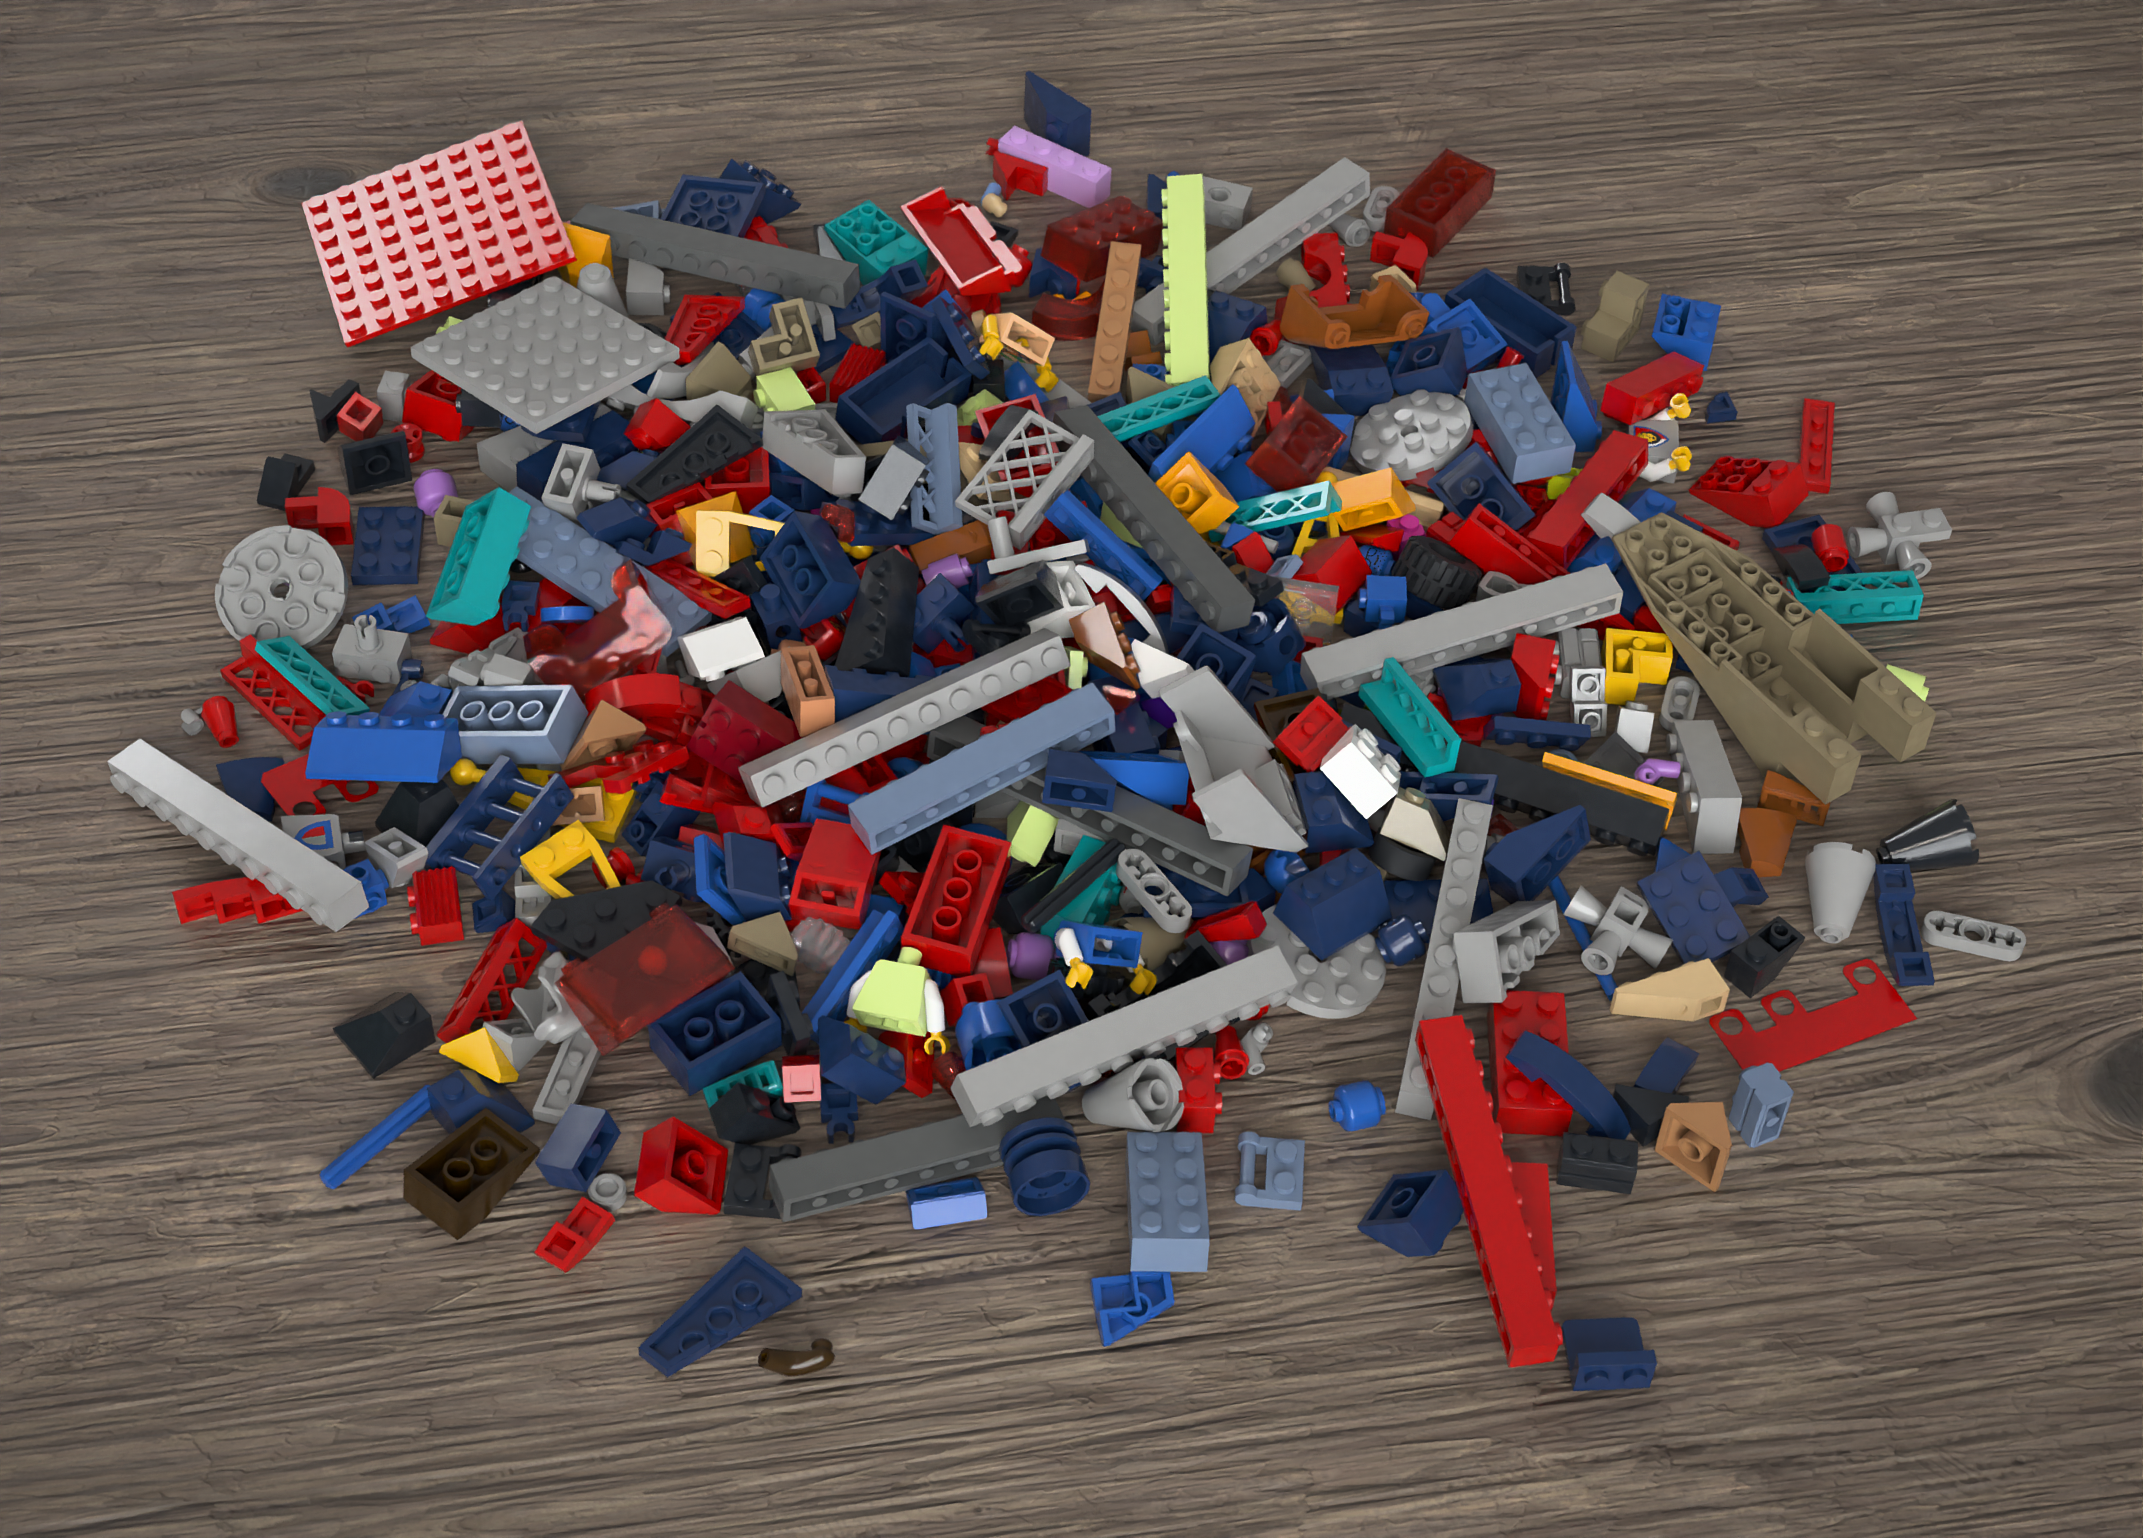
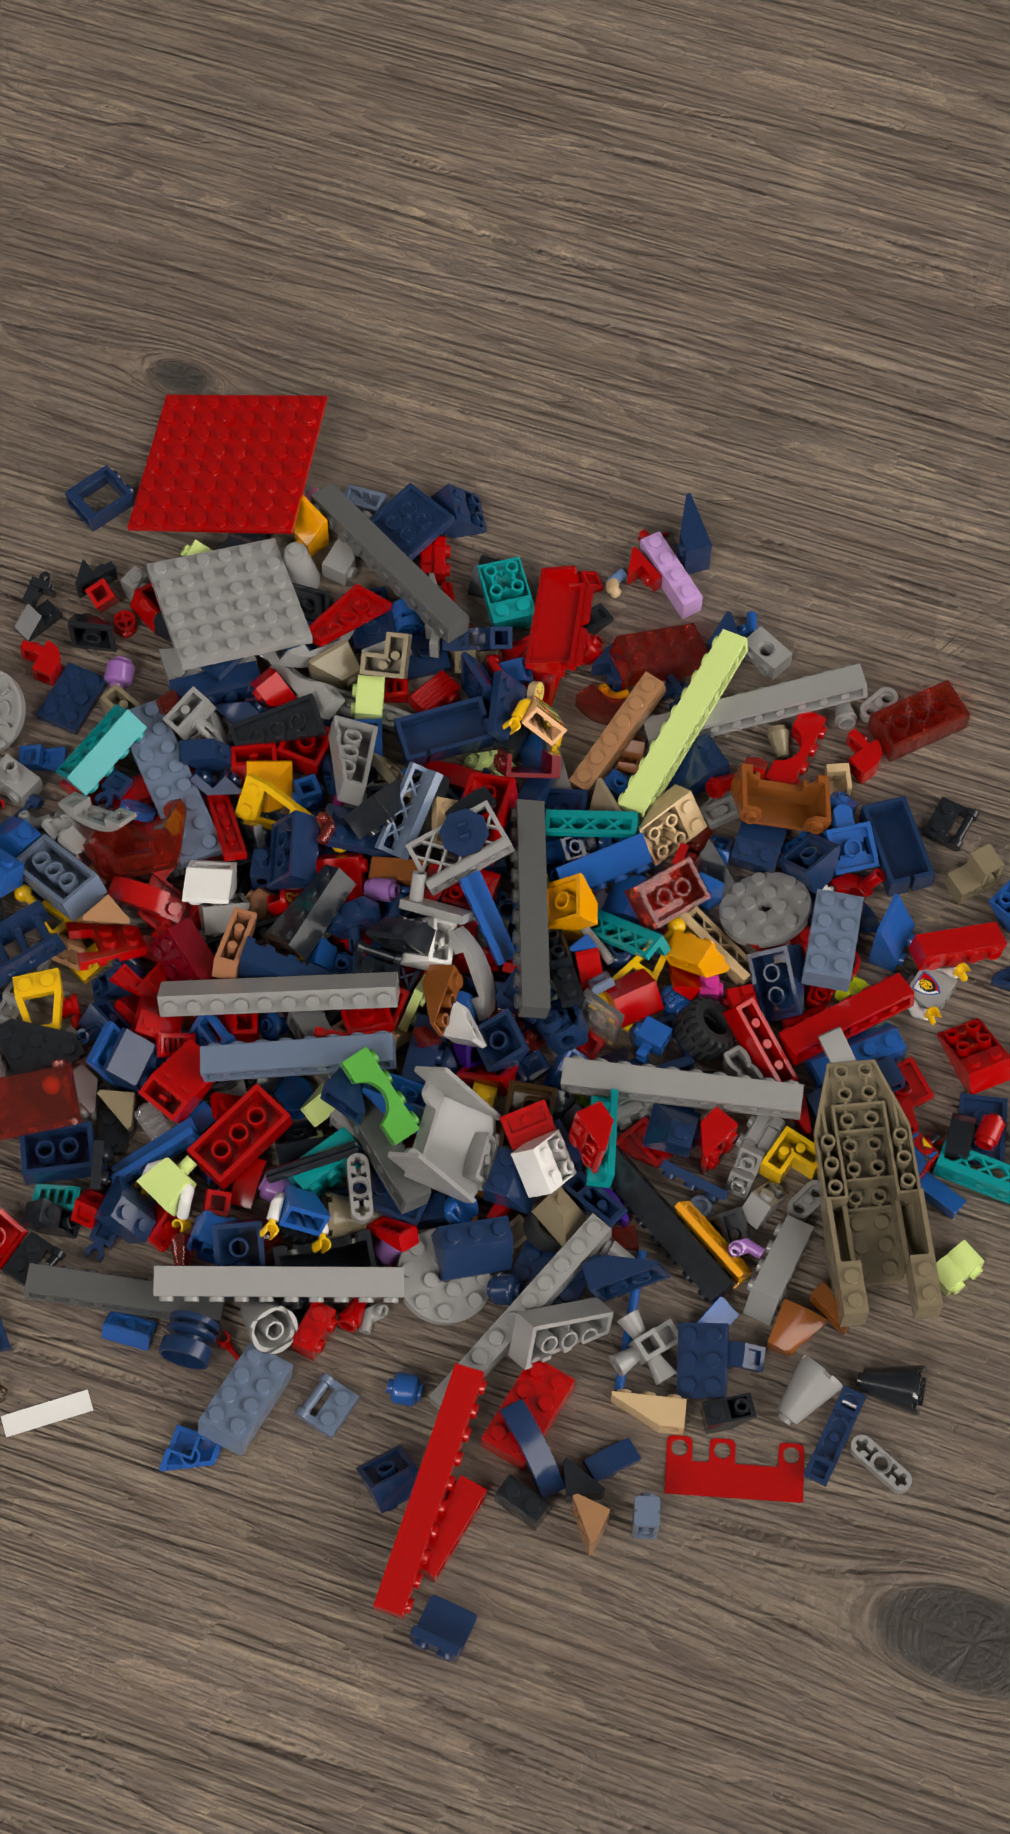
camera: 30 degrees right, 15 degrees up
none -> white sticker [1,1389,93,1437]
none -> black piece [22,571,57,608]
none -> light grey slope [58,792,137,832]
none -> dark blue window [65,465,134,532]
none -> clear red slope [156,690,182,715]
none -> red hand [216,1331,240,1361]
none -> bright green arch [339,1046,420,1146]
none -> dark blue piece [439,808,489,857]
none -> dark red panel [493,748,561,778]
none -> red slope [569,1101,614,1174]

